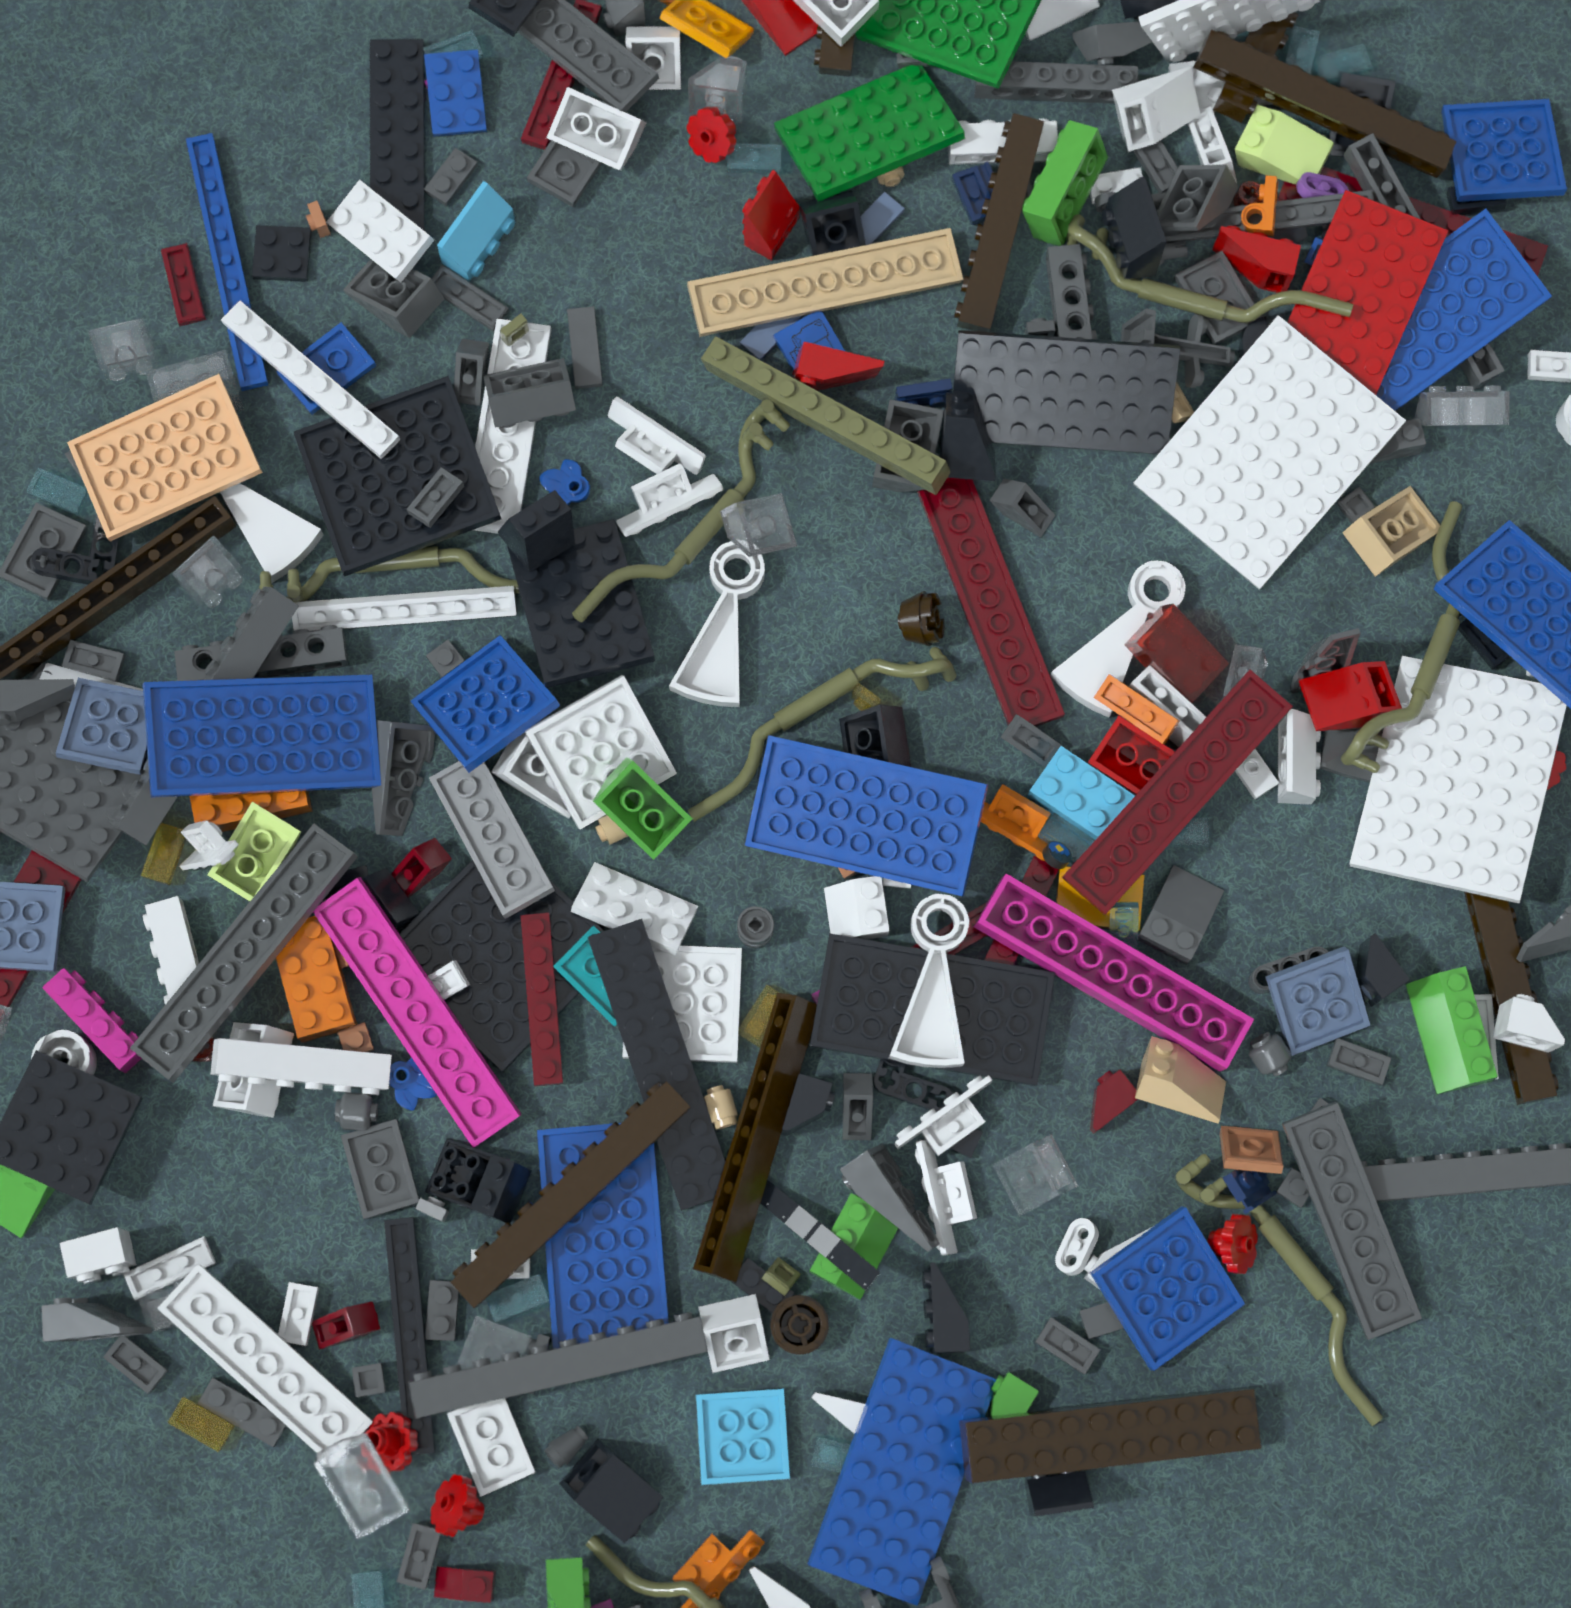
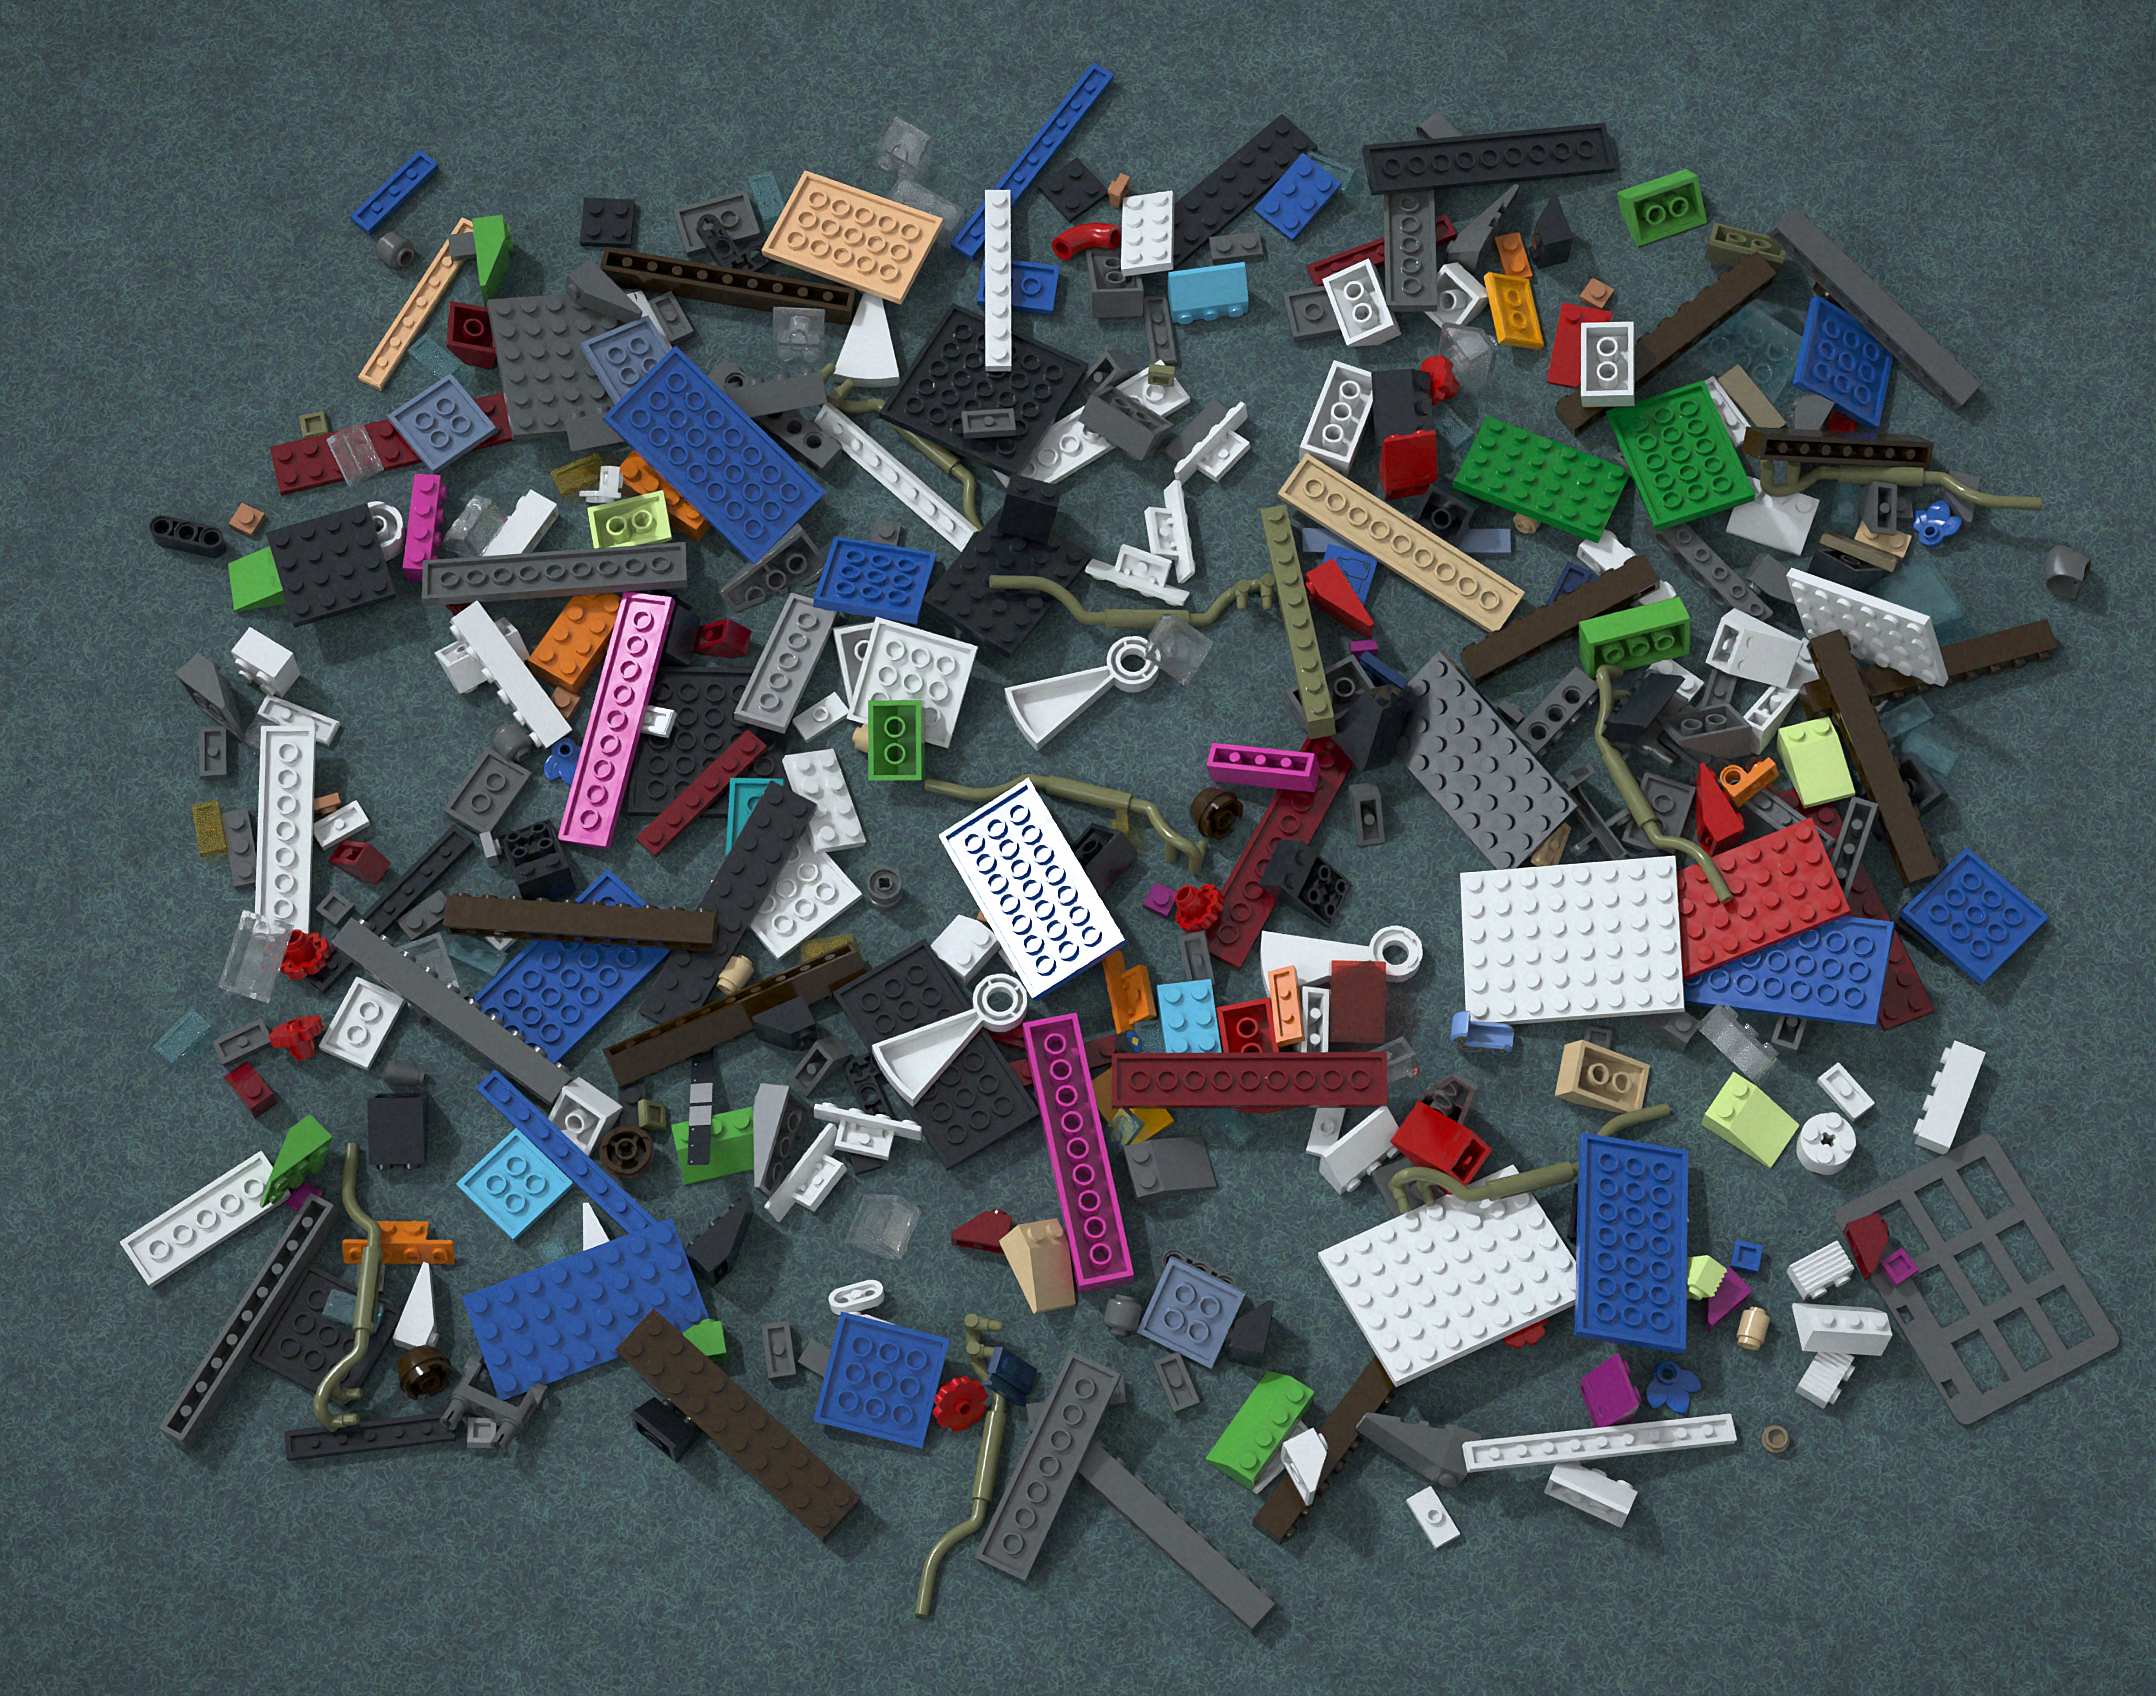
camera: 50 degrees right, 10 degrees down
dark red tile [161,243,206,326] -> none
blue plate [539,459,590,506] -> none
nougat plate [1220,1126,1283,1174] -> none
medium lavender plate [1296,172,1349,198] -> none
none -> nougat plate [313,792,342,816]
none -> clear slope [441,495,508,557]
none -> blue plate [476,1069,688,1257]
none -> white plate [793,692,849,743]
none -> red cylinder [1052,222,1122,260]
none -> magenta plate [1143,882,1177,919]
none -> white bracket [1174,402,1251,486]
none -> red plant [1175,884,1225,934]
none -> dark pink brick [1206,743,1320,792]
none -> black slope [1258,839,1352,928]
none -> white brick [1298,360,1373,477]
none -> magenta plate [1349,640,1378,662]
none -> black slope [1371,369,1434,449]
none -> medium blue animal [1450,1011,1514,1056]
none -> yellowish green slope [1701,1072,1799,1169]

